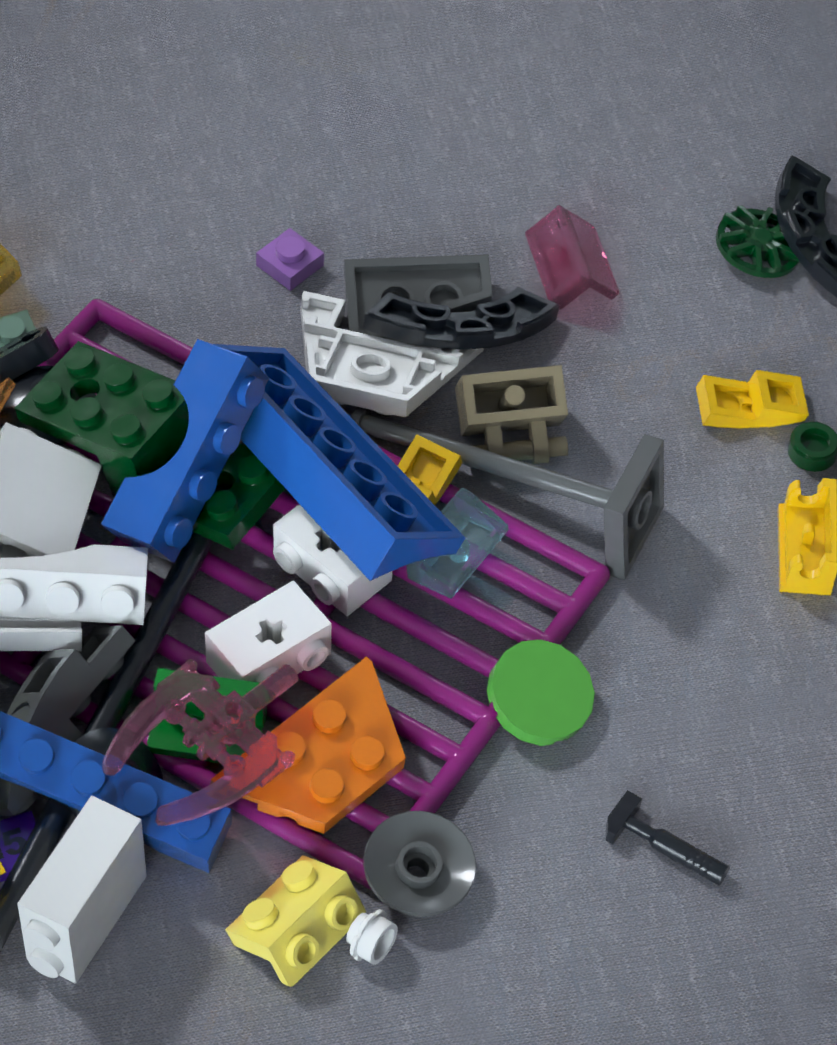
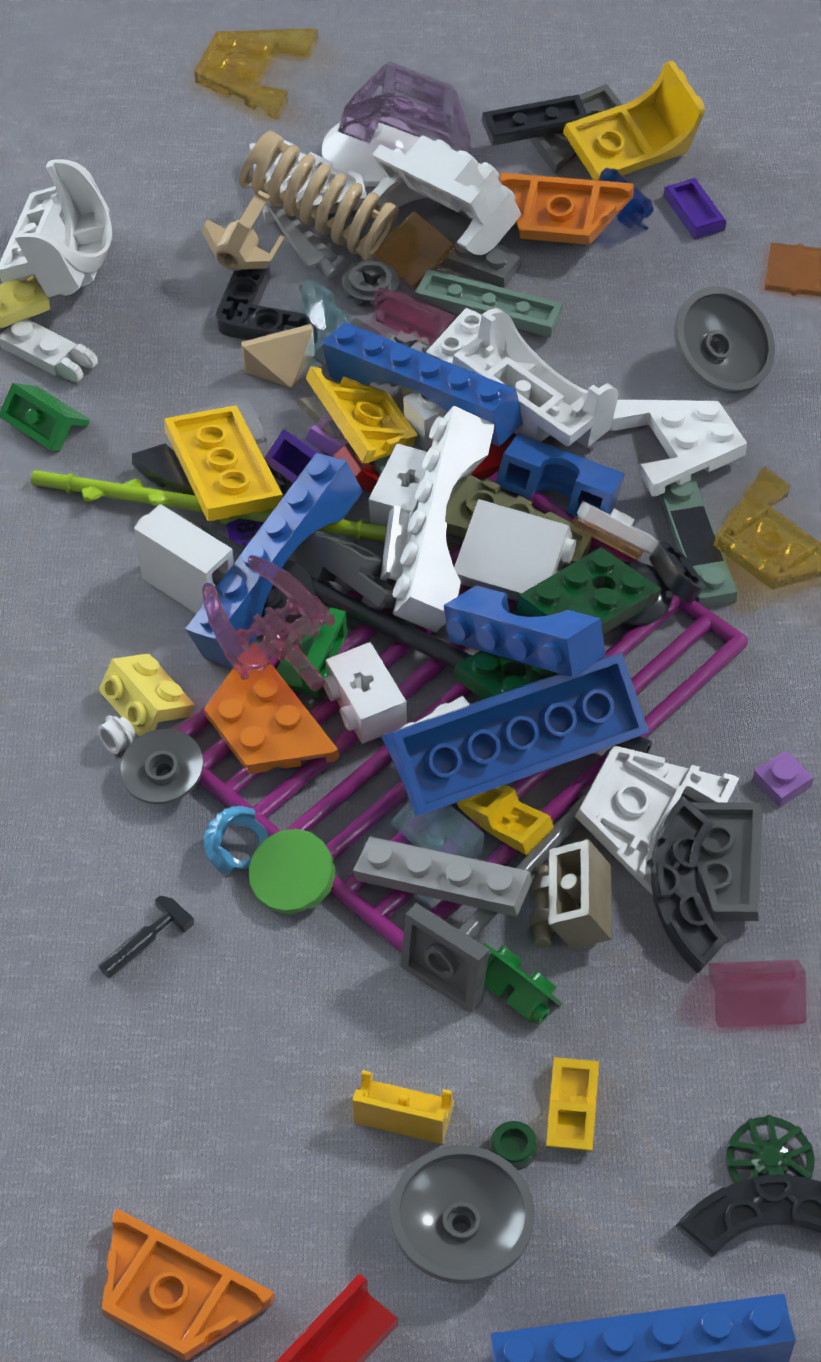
camera: 105 degrees right, 0 degrees up
none -> dark azure piece [203,806,268,875]
none -> light grey plate [353,837,532,917]
none -> green hinge [483,942,563,1024]

